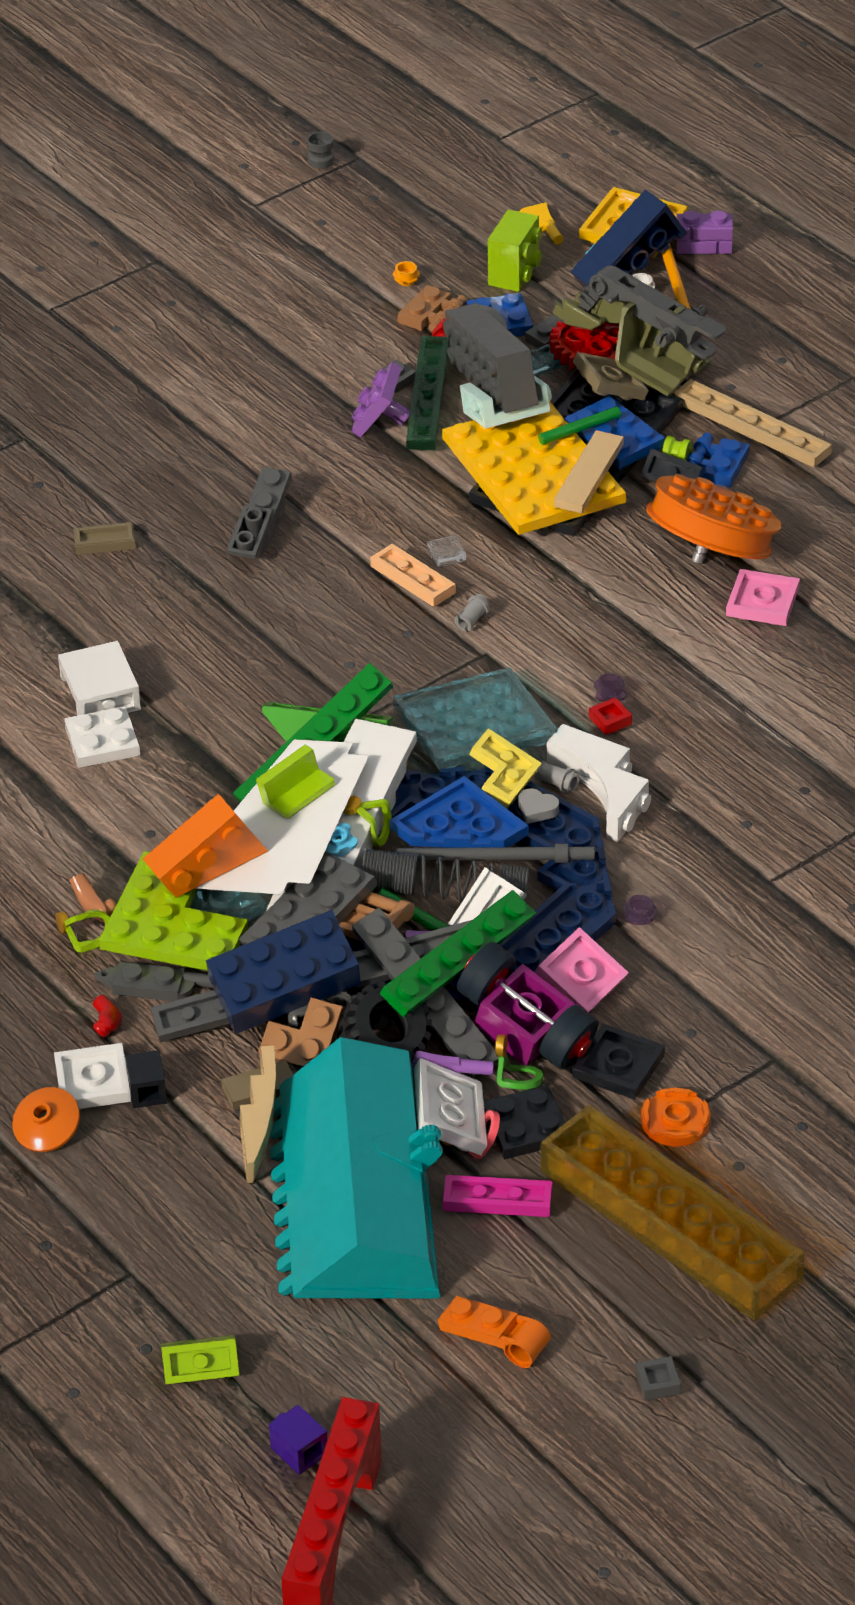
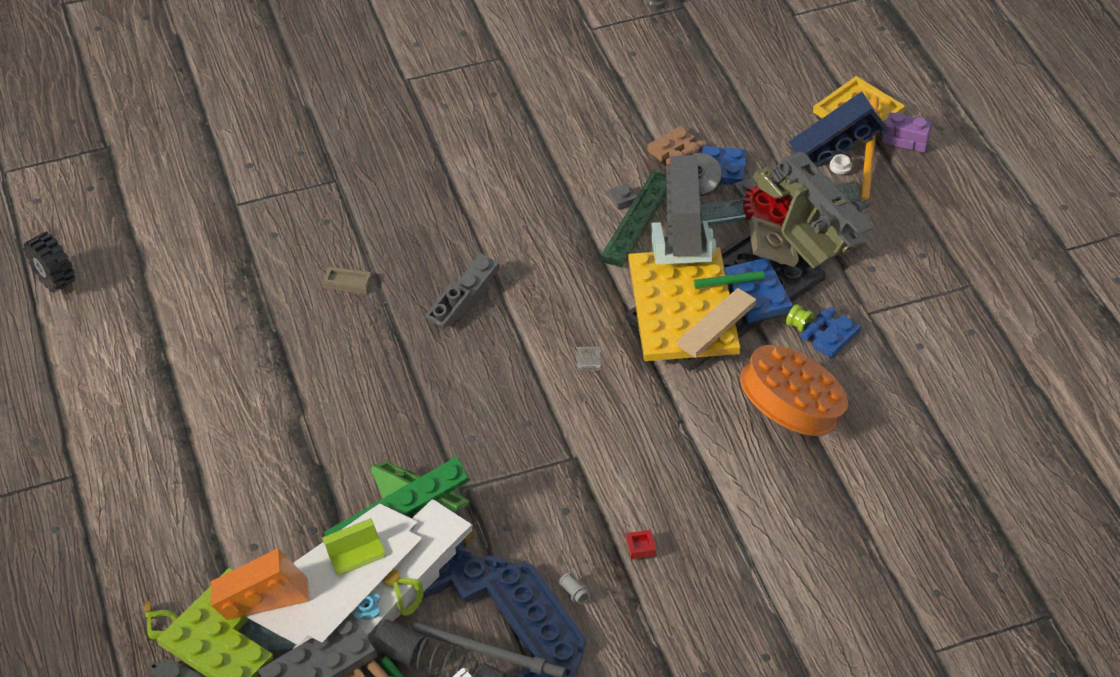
camera: 20 degrees right, 5 degrees up
white panel [58,641,141,715] -> none
white plate [64,706,140,768] -> none
nougat arm [69,873,116,923] -> none
medium lavender plate [351,361,411,438] -> none
light nougat plate [370,544,456,607] -> none
blue plate [390,776,529,848] -> none
light orange plate [393,261,420,286] -> none
clear light blue plate [393,667,558,770] -> none
light grey pin [454,594,490,632] -> none
light yellow plate [469,728,542,809] -> none
lime brick [488,209,542,292] -> none
light grey tile [518,788,559,824] -> none
yellow piece [519,202,564,245] -> none
white arch [547,724,651,842] -> none
clear purple plate [594,673,626,702] -> none
black plate [640,449,706,482] -> none
tan plate [673,379,832,468] -> none
bright pink plate [726,569,800,626] -> none

